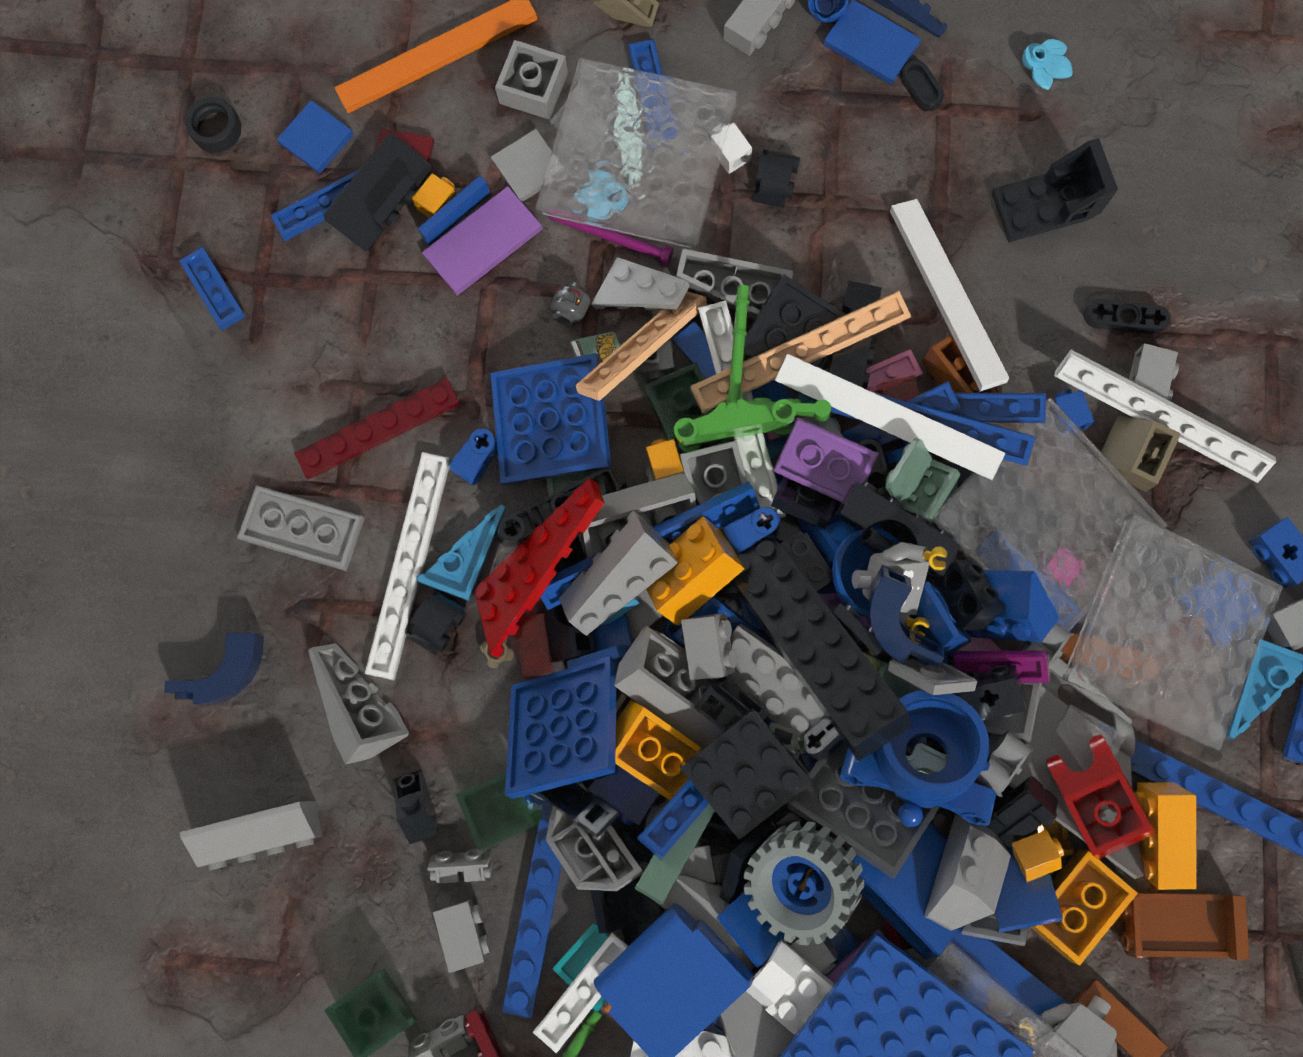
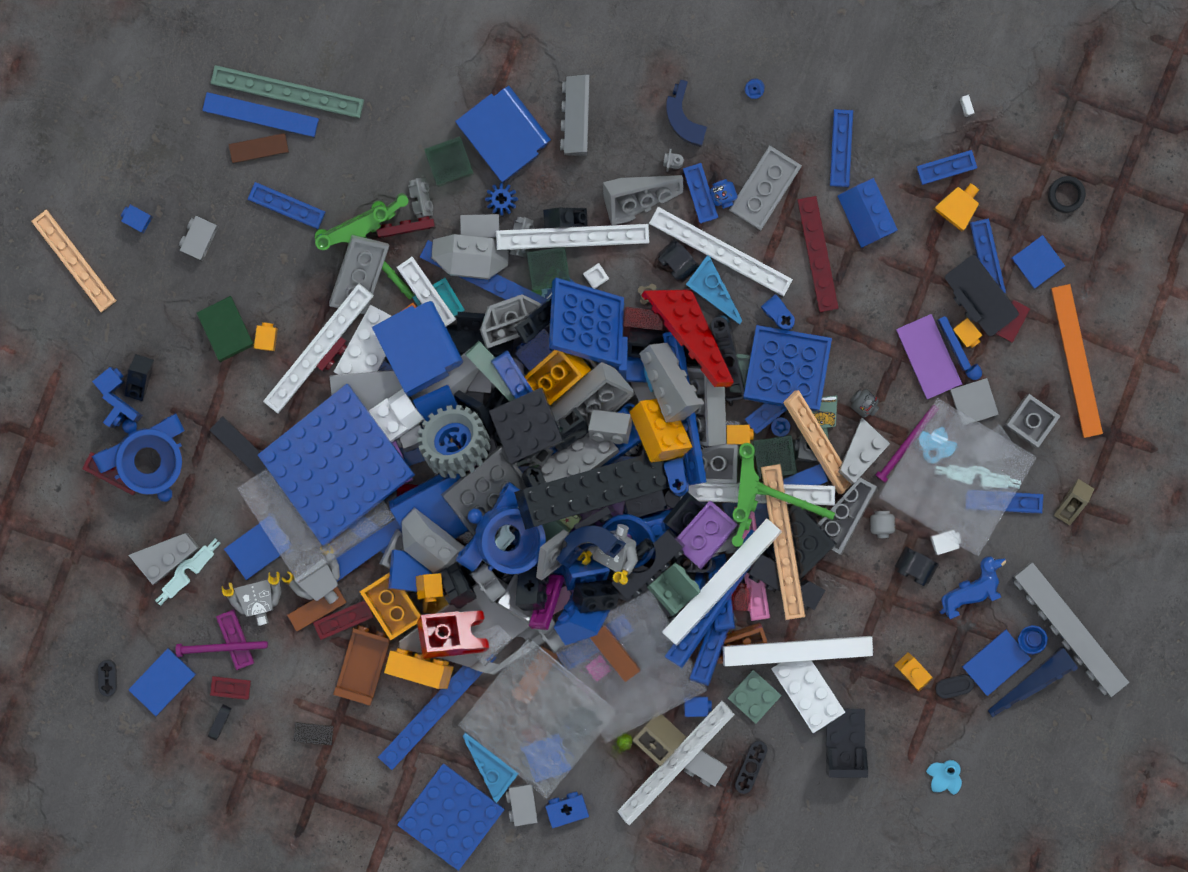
camera: 100 degrees right, 10 degrees up
none -> dark red plate [313,600,374,640]
none -> light grey wedge [431,234,509,280]
none -> blue piece [455,86,551,183]
none -> blue gear [485,183,518,216]
none -> white tile [496,224,649,250]
none -> white tile [583,263,609,289]
none -> dark orange tile [590,625,641,682]
none -> clear neon green plate [617,732,632,751]
none -> light grey hinge [663,149,684,172]
none -> blue plate [683,163,718,224]
none -> blue head [710,179,738,209]
none -> sand green plate [727,670,782,724]
none -> blue plate [744,403,787,434]
none -> blue tile [745,79,765,99]
none -> blue tile [771,417,790,437]
none -> white plate [771,660,845,734]
none -> blue tile [830,109,853,187]
none -> blue slope [837,178,898,248]
none -> light grey head [870,511,895,538]
none -> light orange torso [894,652,933,692]
none -> light orange torso [934,183,979,232]
none -> blue animal [940,556,1006,619]
none -> white tile [960,95,974,117]
none -> blue hinge [965,364,982,380]

